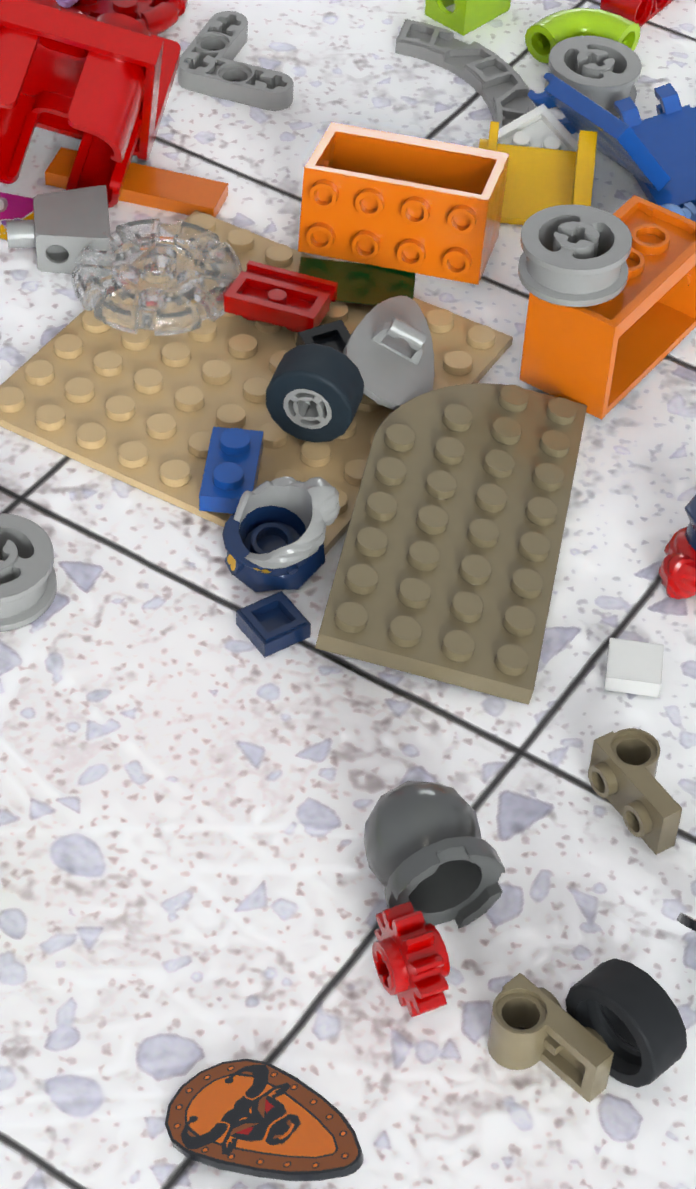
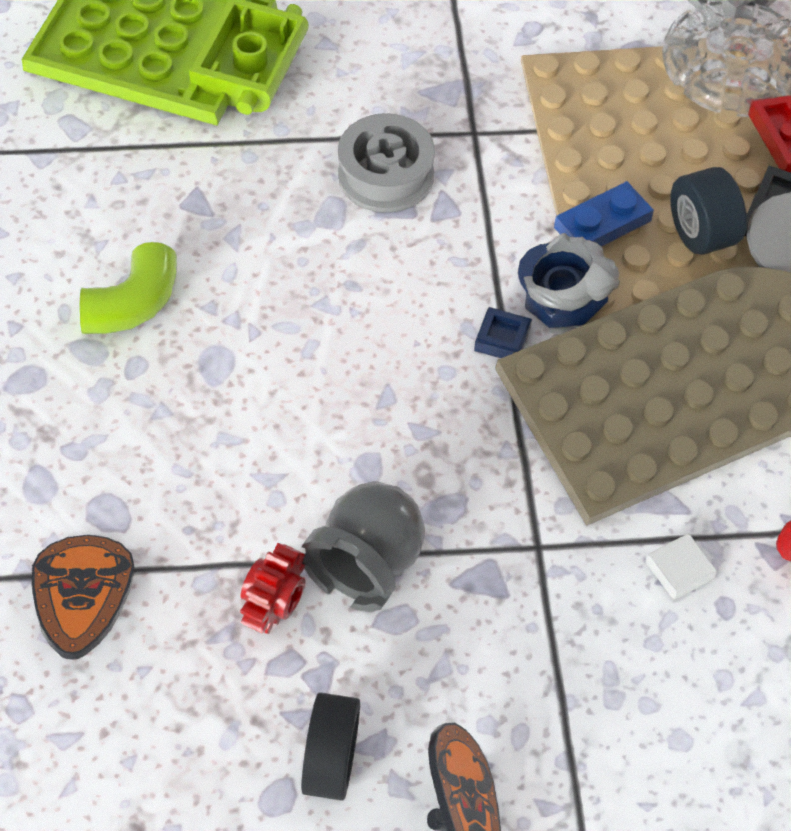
camera: 50 degrees right, 10 degrees up
dark tan plate [487,973,614,1103] -> none
dark tan plate [588,728,682,855] -> none

